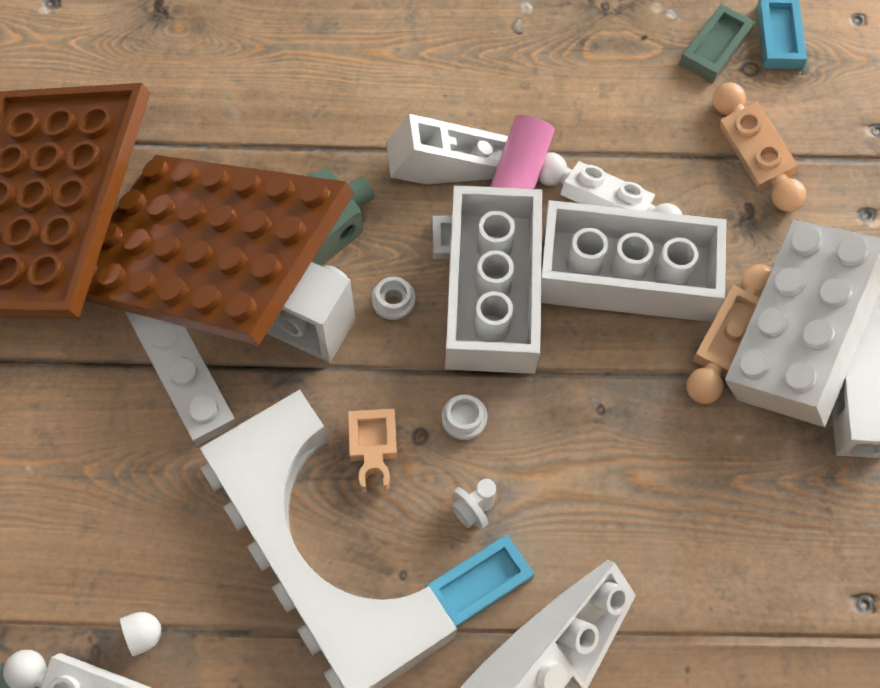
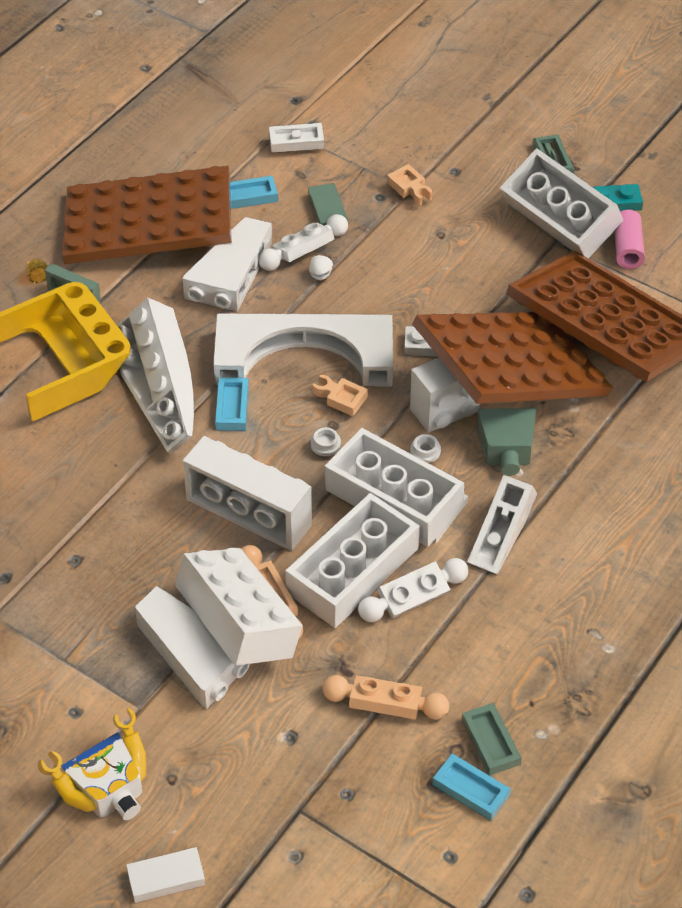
camera: 125 degrees right, 15 degrees down
white plate [451,479,496,530] -> none
bright pink brick [490,115,555,189] -> none
none -> white brick [183,436,312,551]

